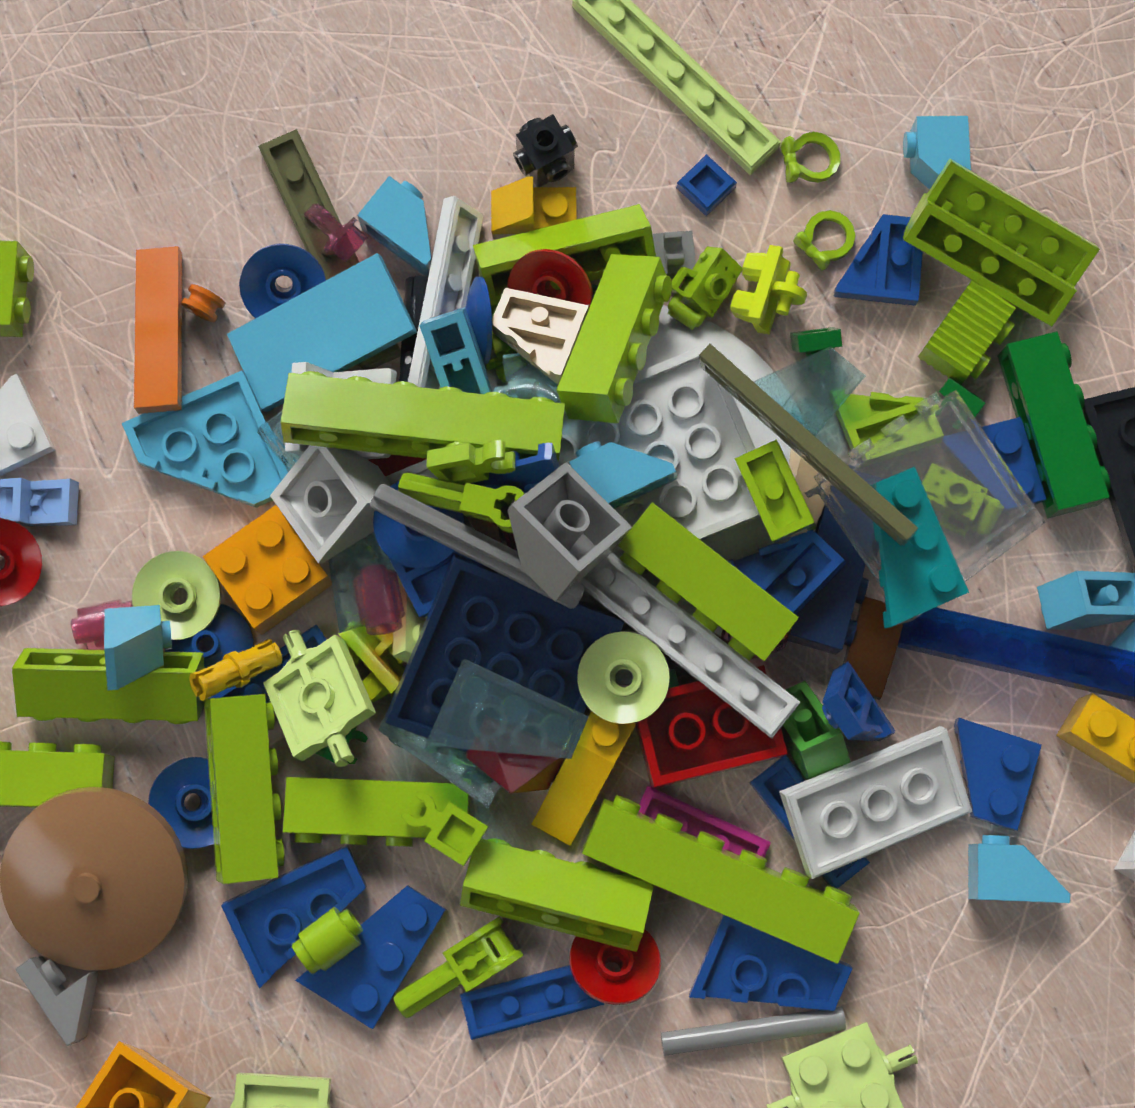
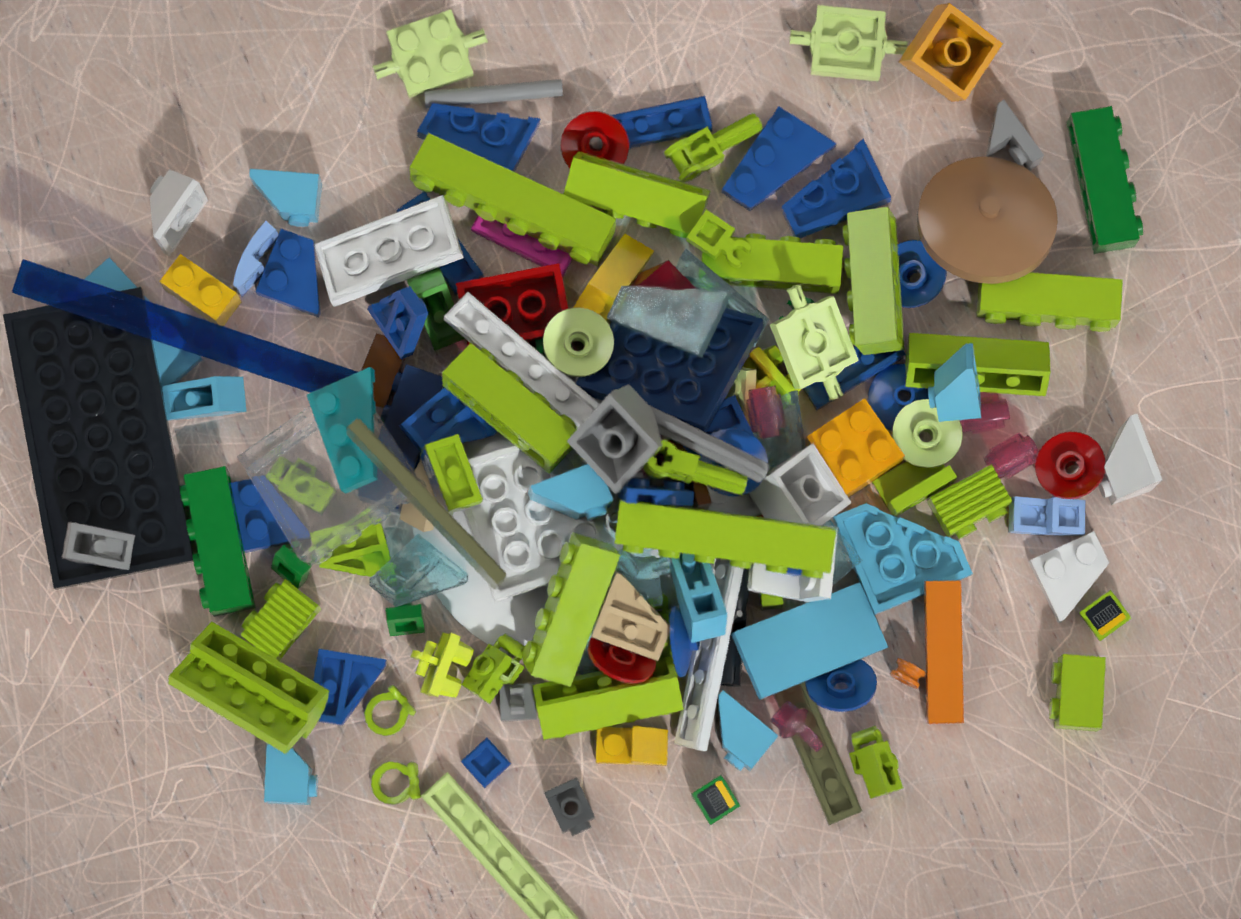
camera: 175 degrees left, 0 degrees up
yellow pin [189,639,282,701] -> none
lime brick [292,907,363,974] -> none
lime plate [426,440,516,484] -> none
black brick [513,114,578,187] -> none
none -> light blue slope [233,221,278,297]
none -> dark grey brick [544,777,595,836]
none -> slope [691,775,740,825]
none -> lime piece [849,726,903,799]
none -> lime panel [872,461,957,517]
none -> lime brick [927,465,1012,540]
none -> clear pink brick [983,432,1039,479]

